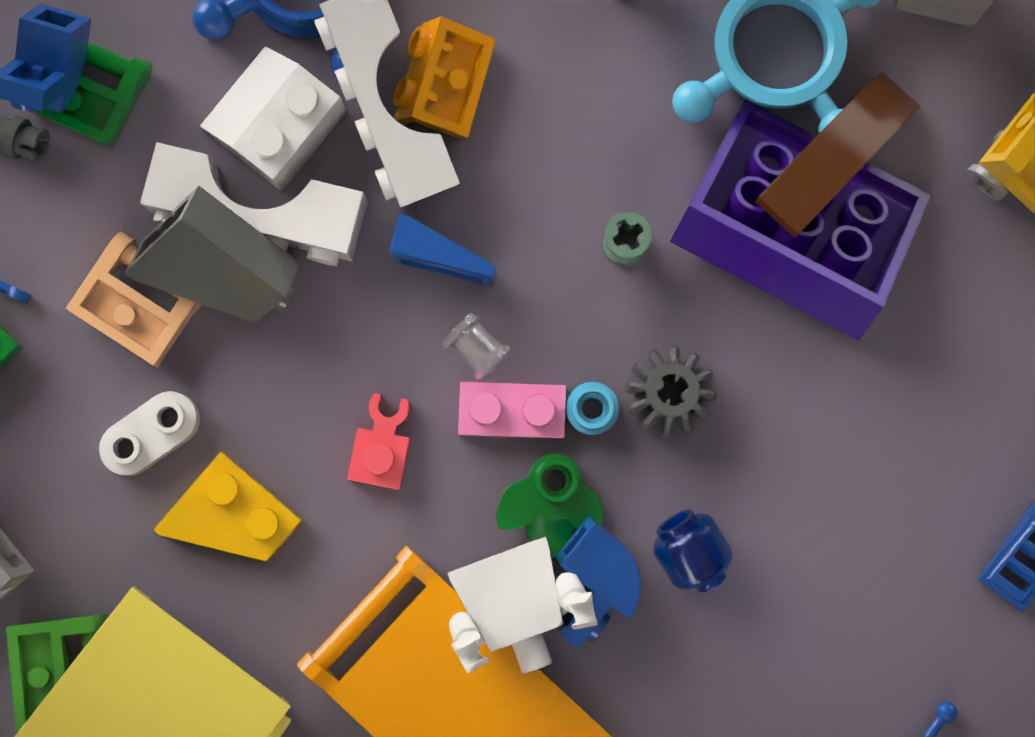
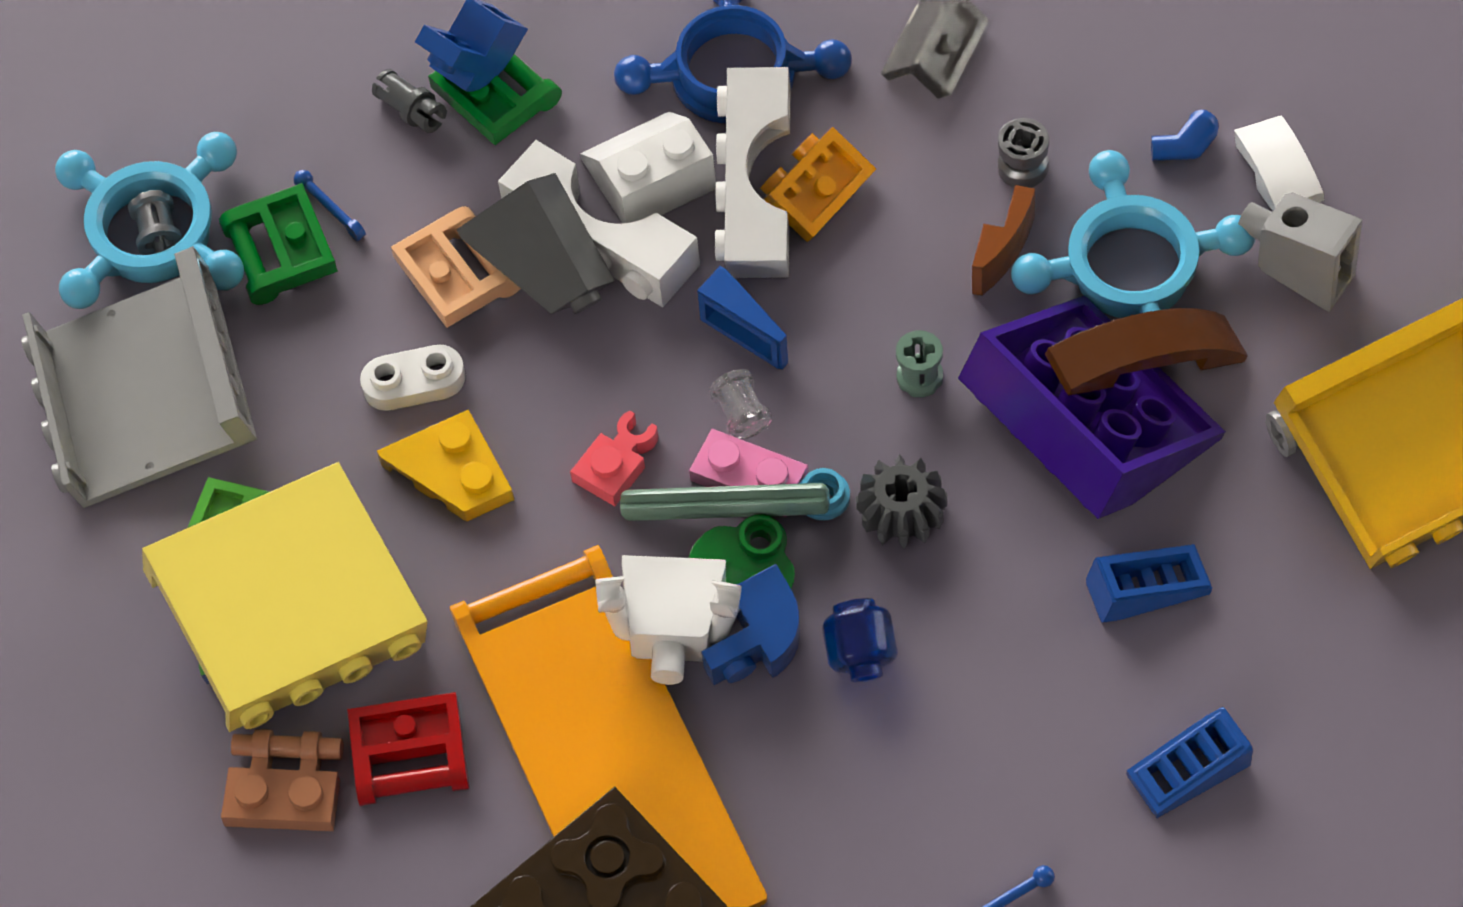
camera: 25 degrees right, 25 degrees down
none -> sand green axle [620,483,830,521]
none -> dark orange slope [972,185,1035,296]
none -> blue slope [1086,544,1213,623]

